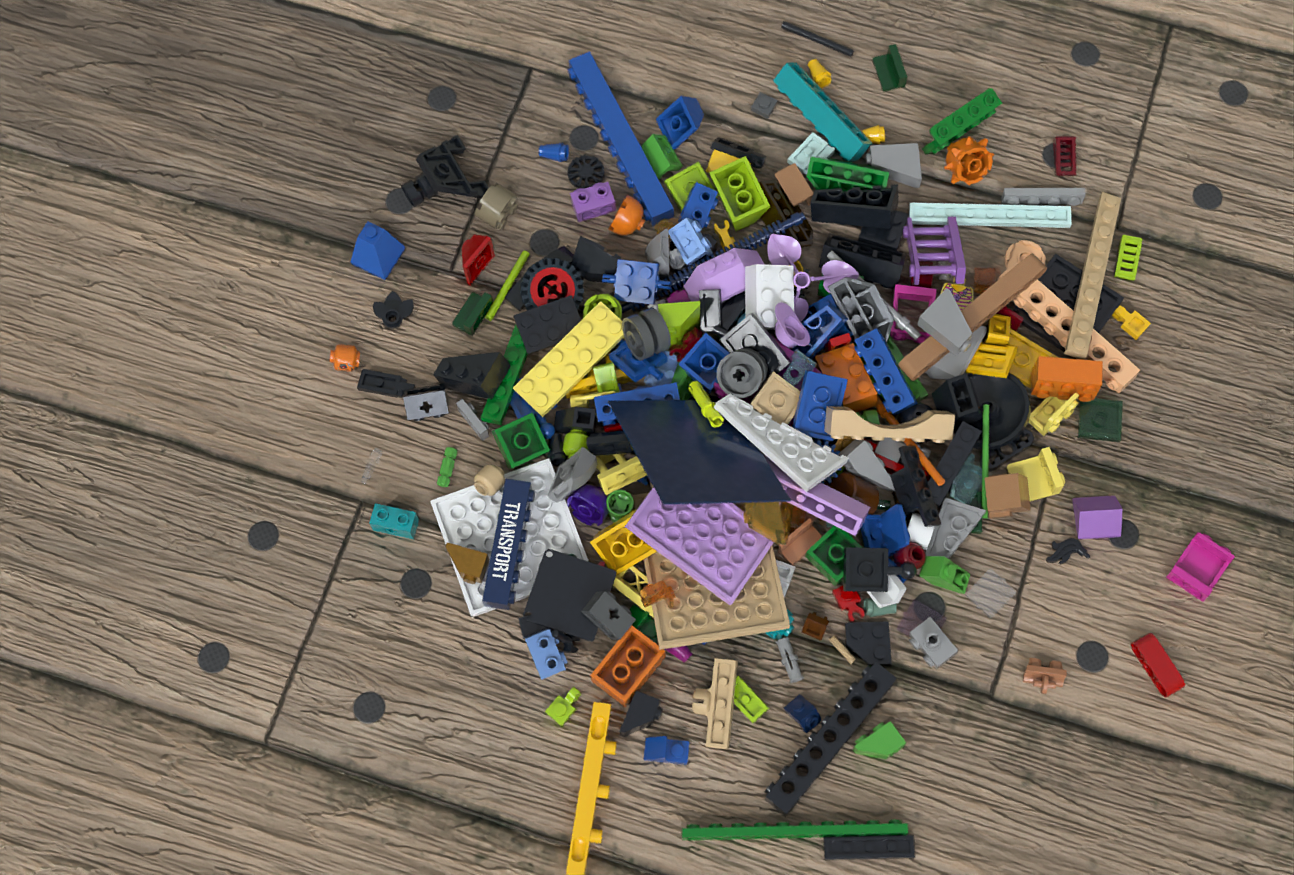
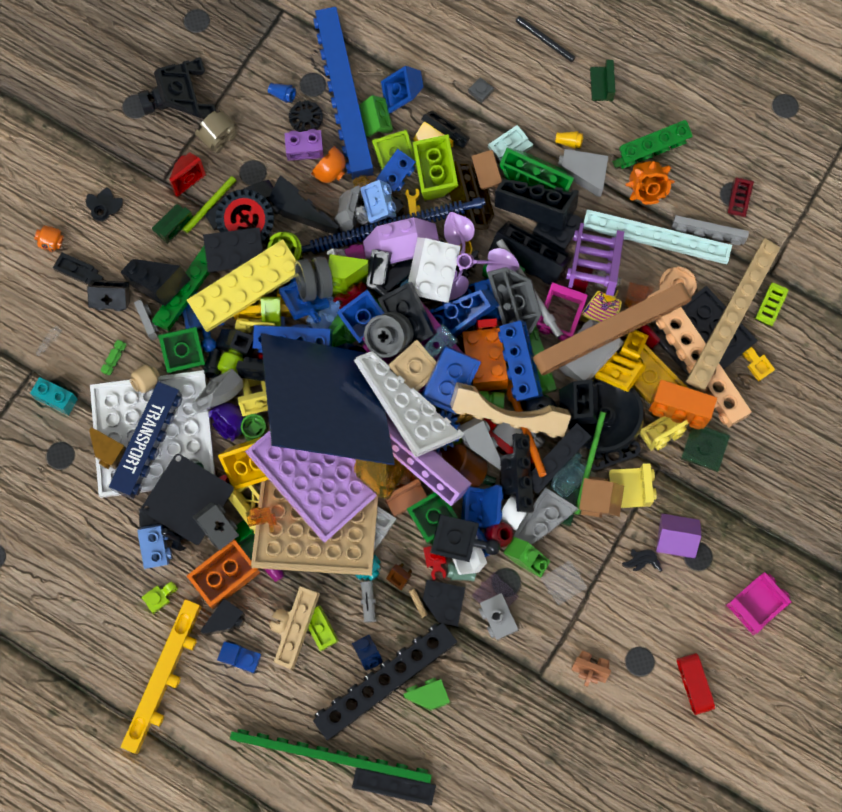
camera: 10 degrees right, 5 degrees up
blue slope [350,221,406,280] -> none
plate [602,259,672,305] -> none
neon yellow pin [688,381,724,427] -> none
teal brick [773,63,873,162] -> none
lavender piece [775,302,810,349] -> none
yellow cone [808,59,831,88] -> none
light grey slope [917,288,973,356] -> none

